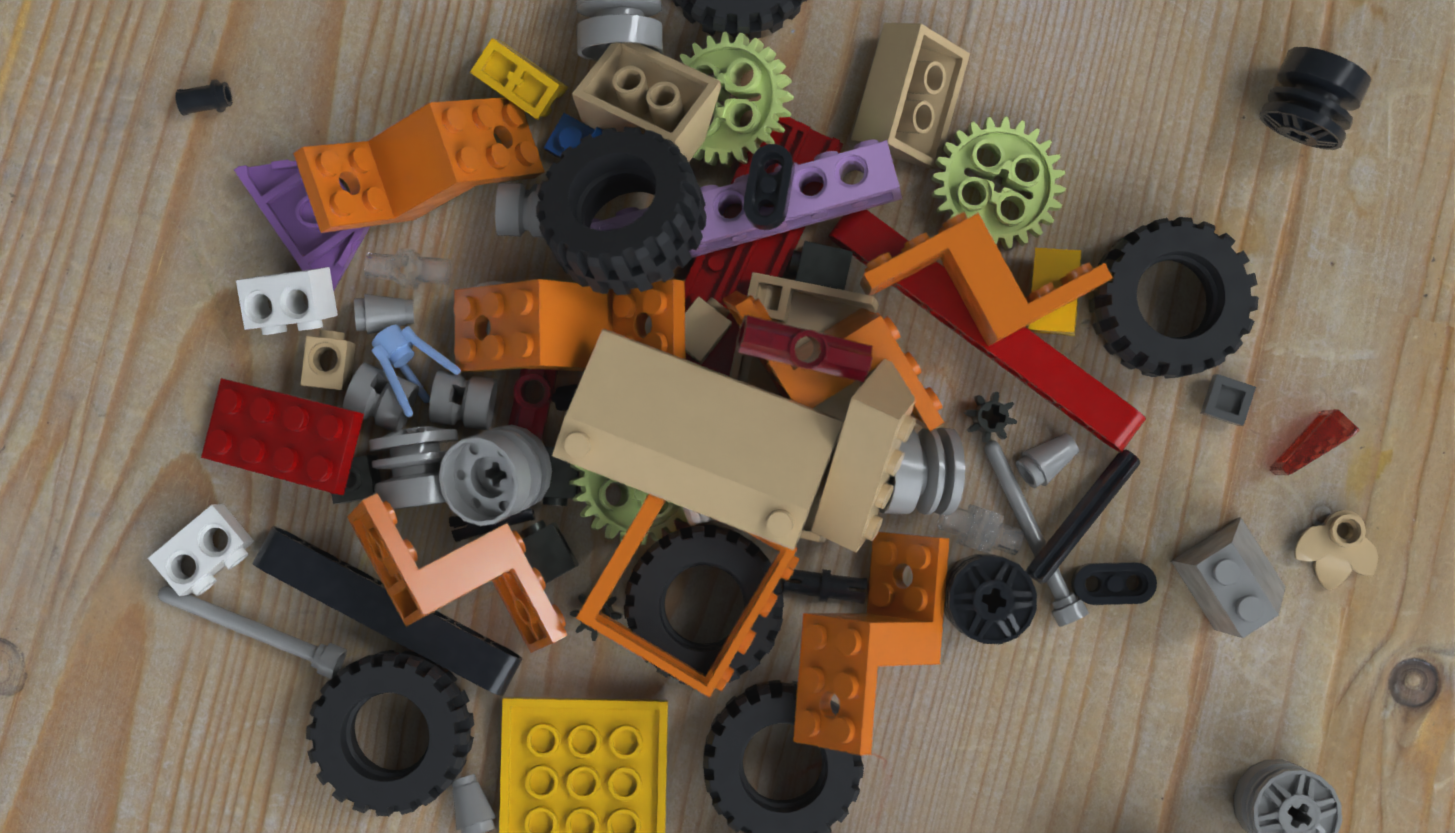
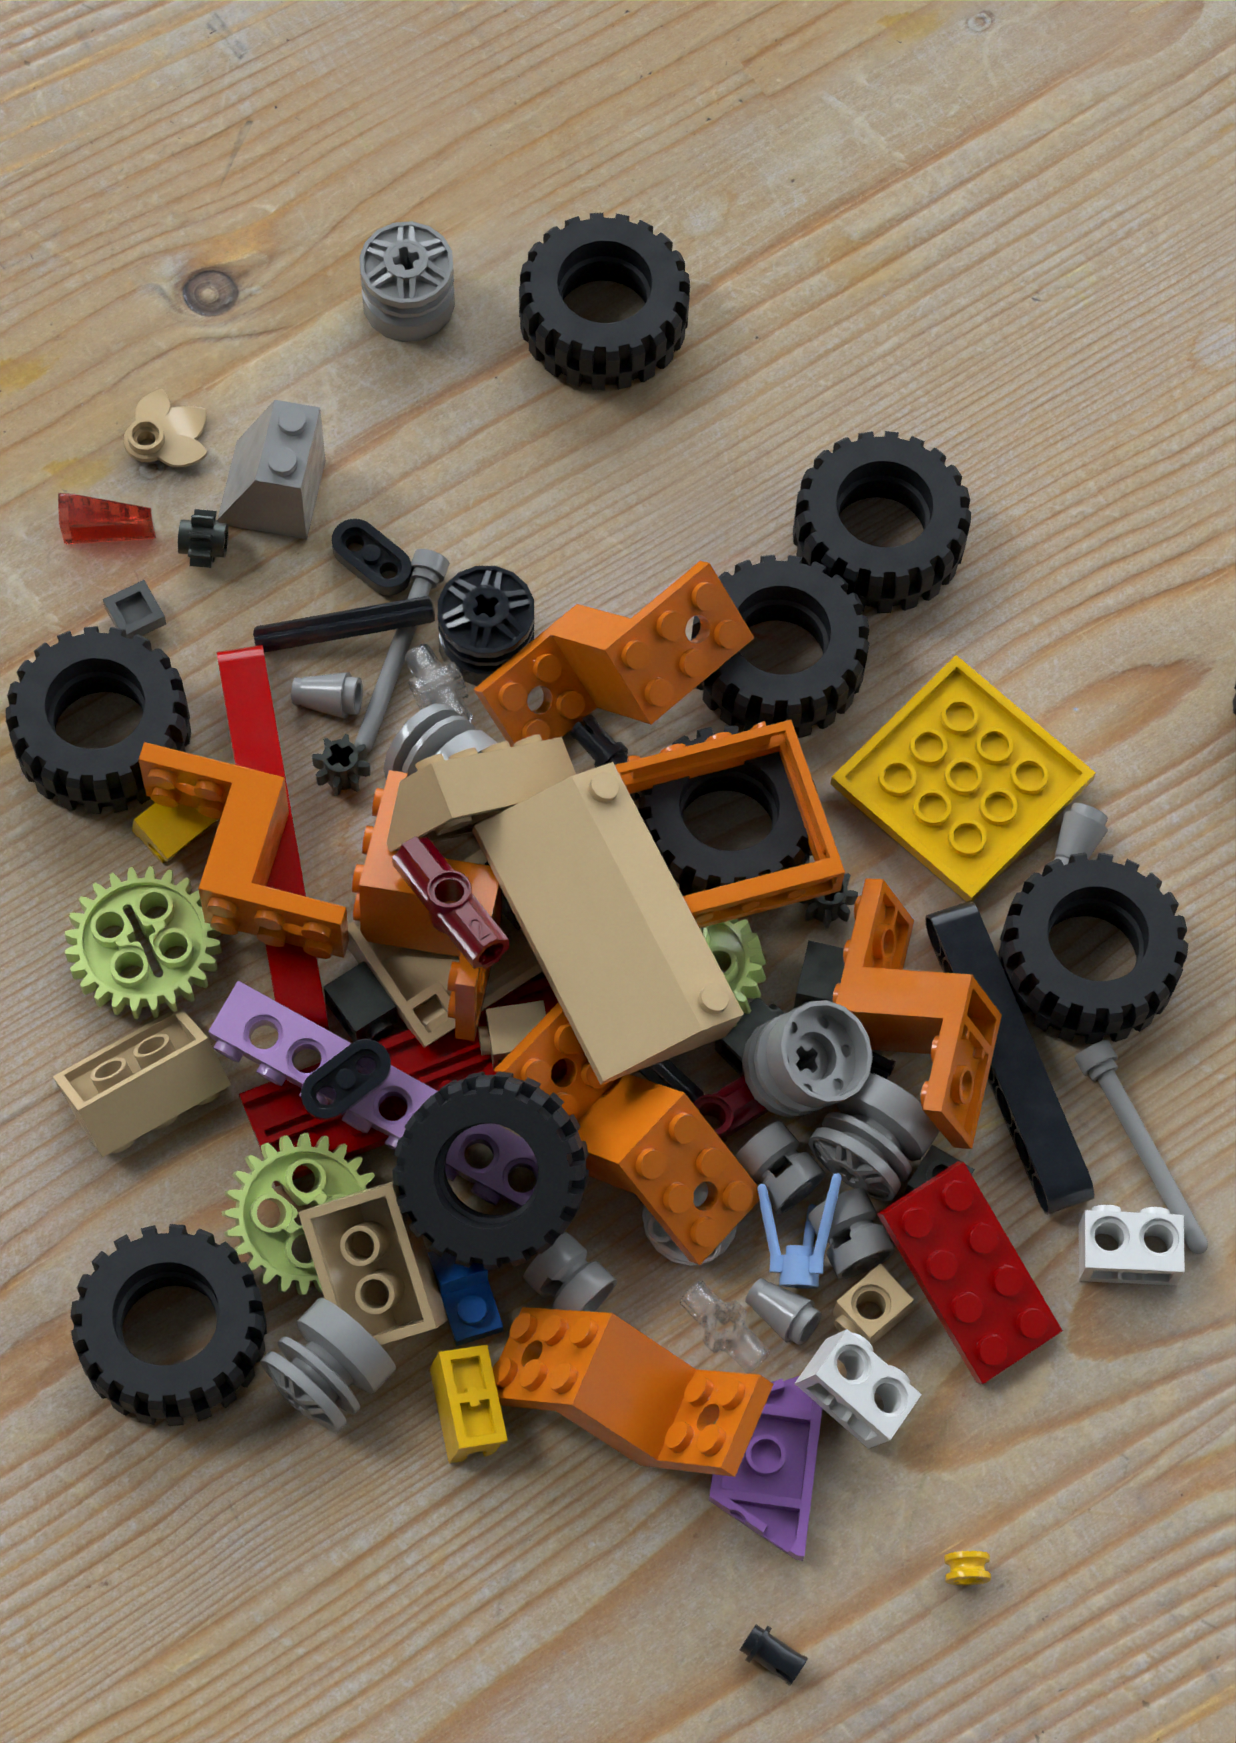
camera: 140 degrees left, 20 degrees down
none -> pearl dark grey gear [178,509,228,568]
none -> yellow bush [944,1551,991,1585]

